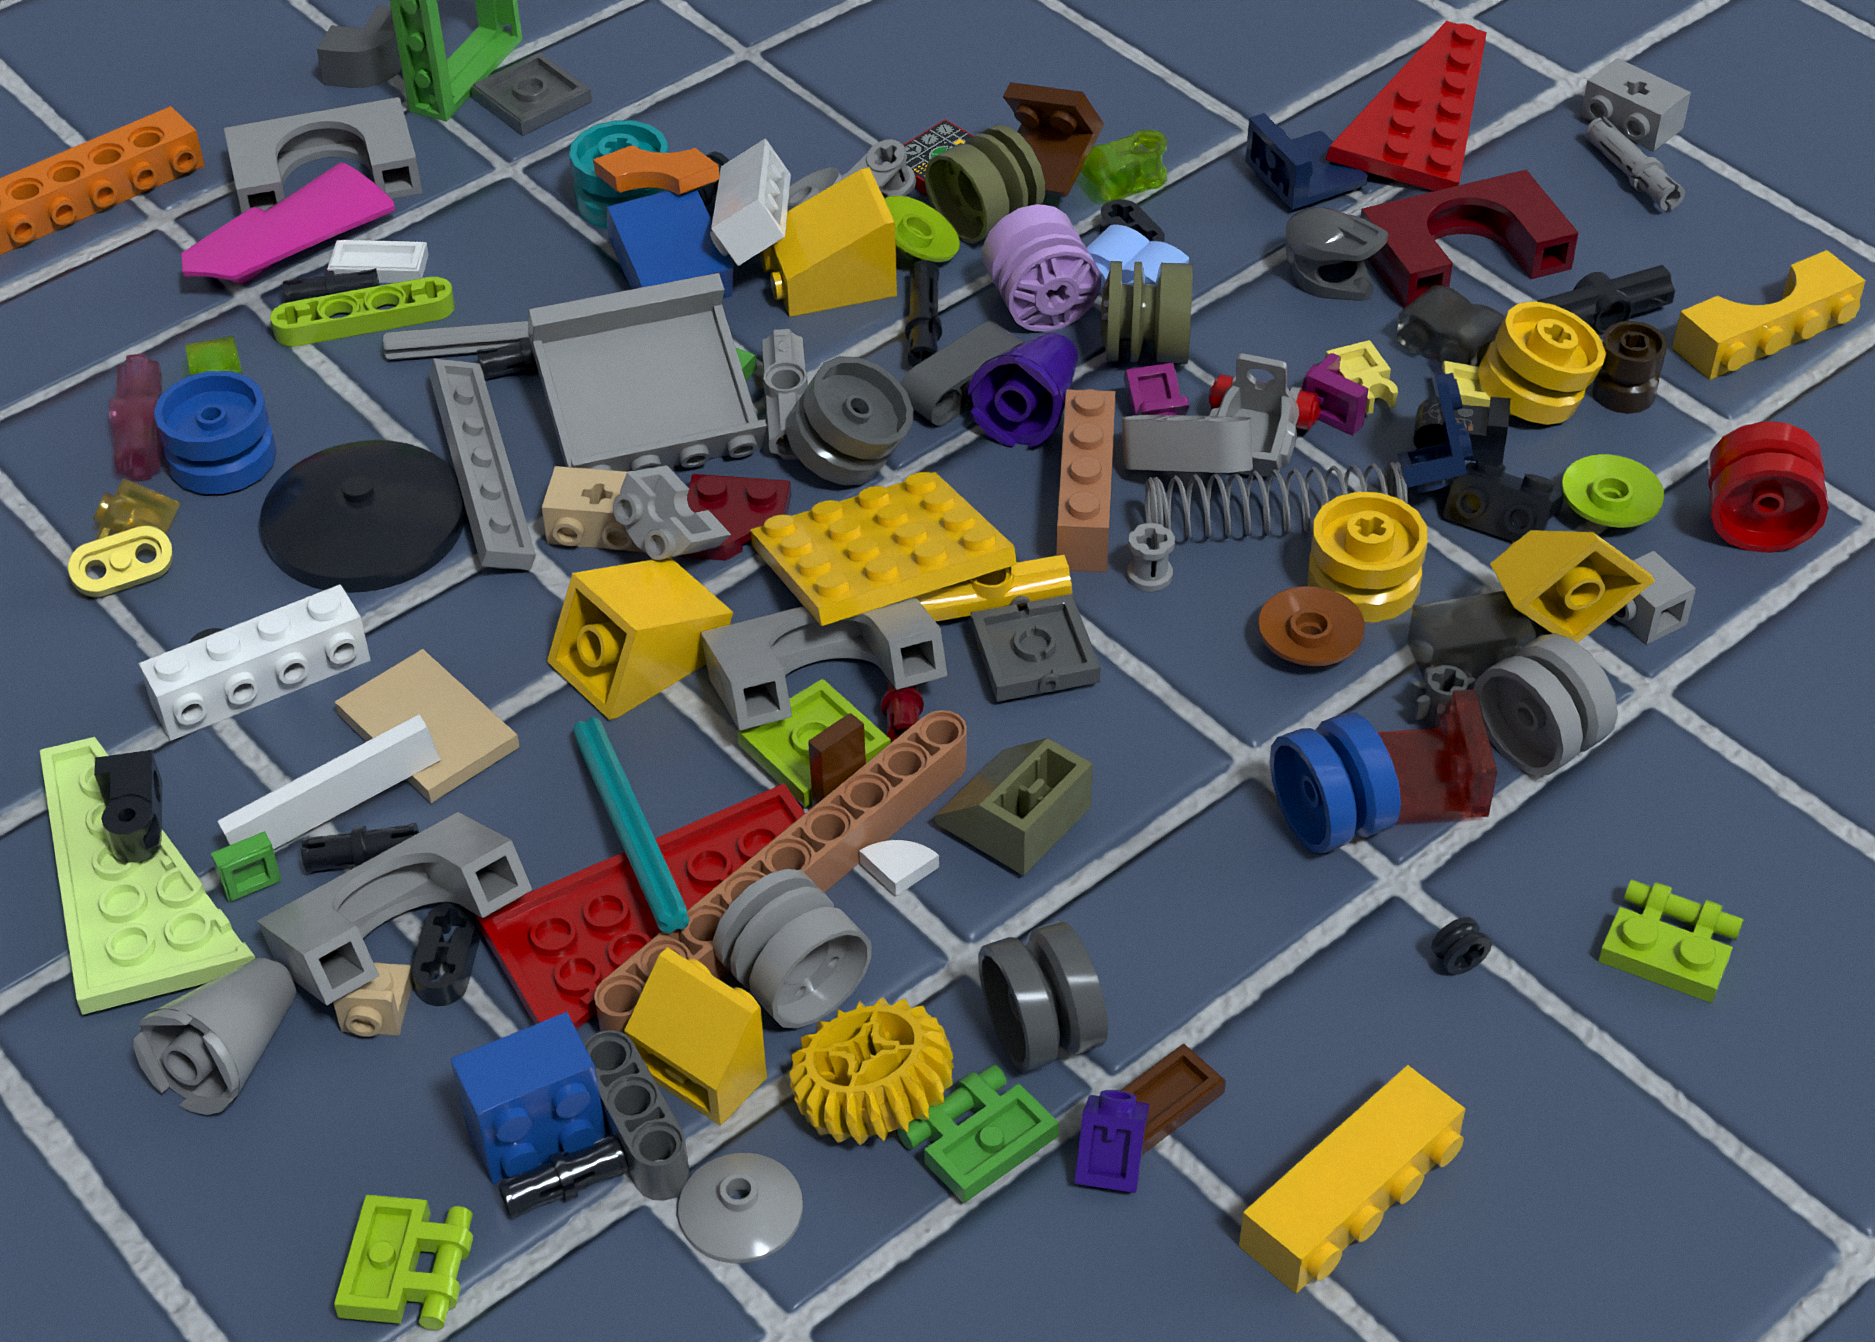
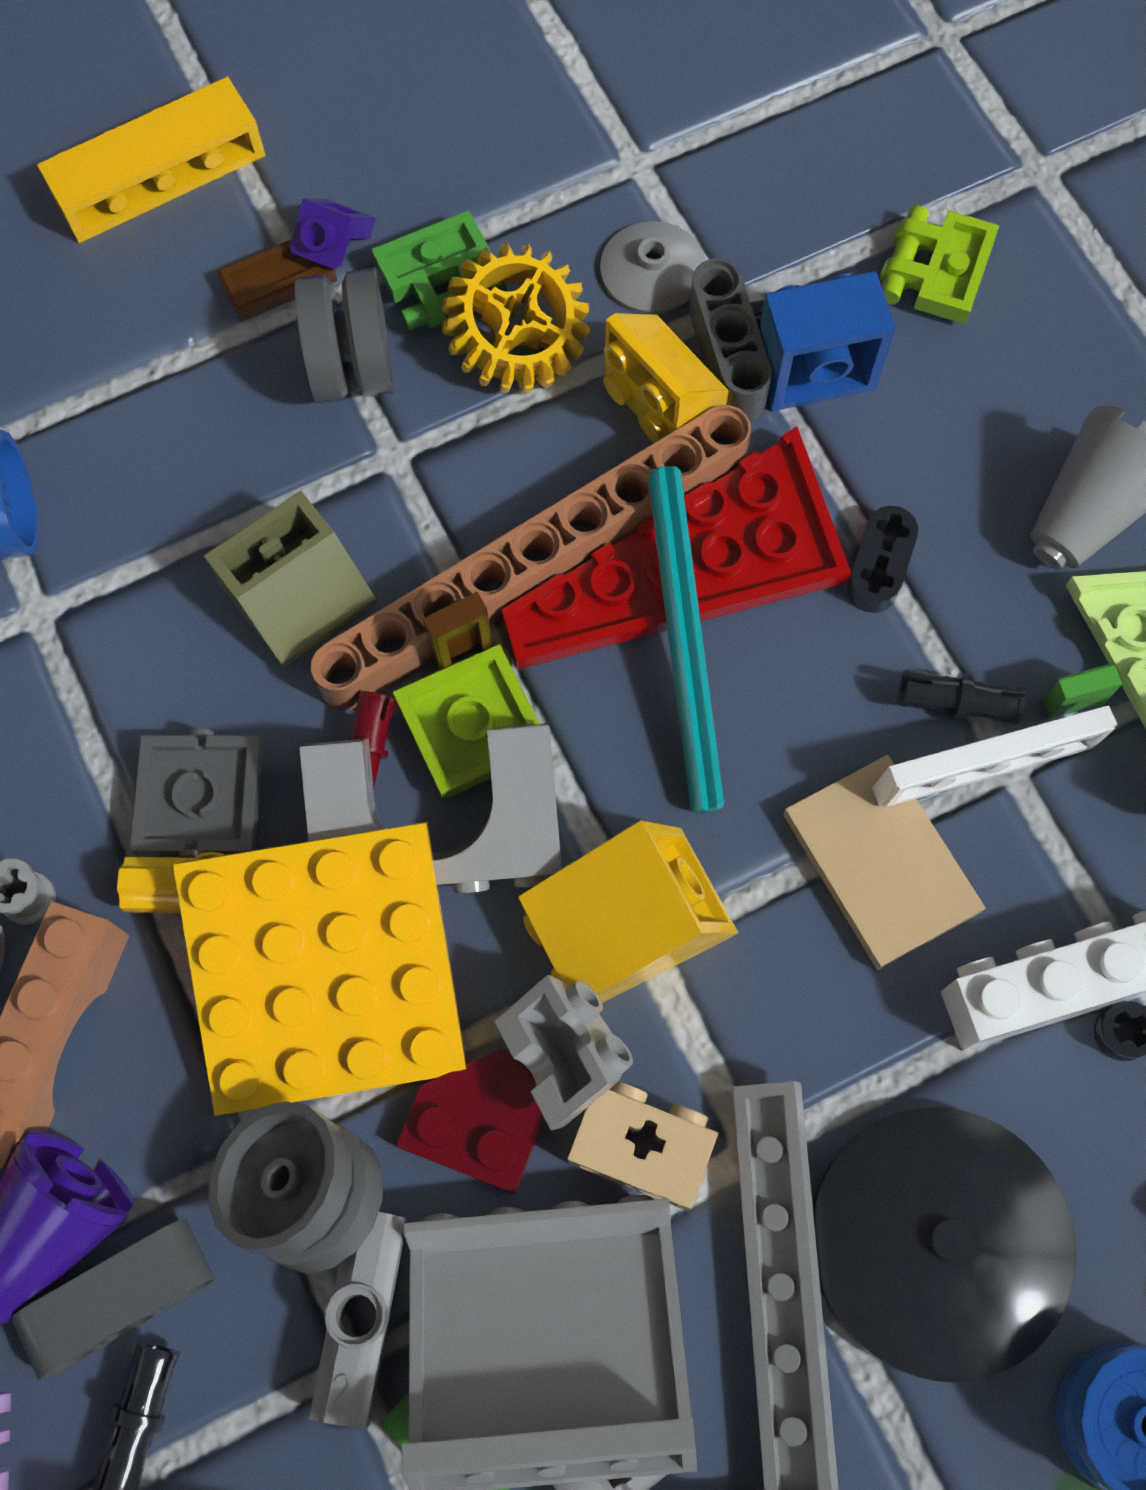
camera: 165 degrees left, 25 degrees up
light grey arch [257,812,533,1005] -> none
tan bracket [333,963,414,1037] -> none
light grey wheel [713,868,872,1029] -> none
white tile [859,840,939,896] -> none

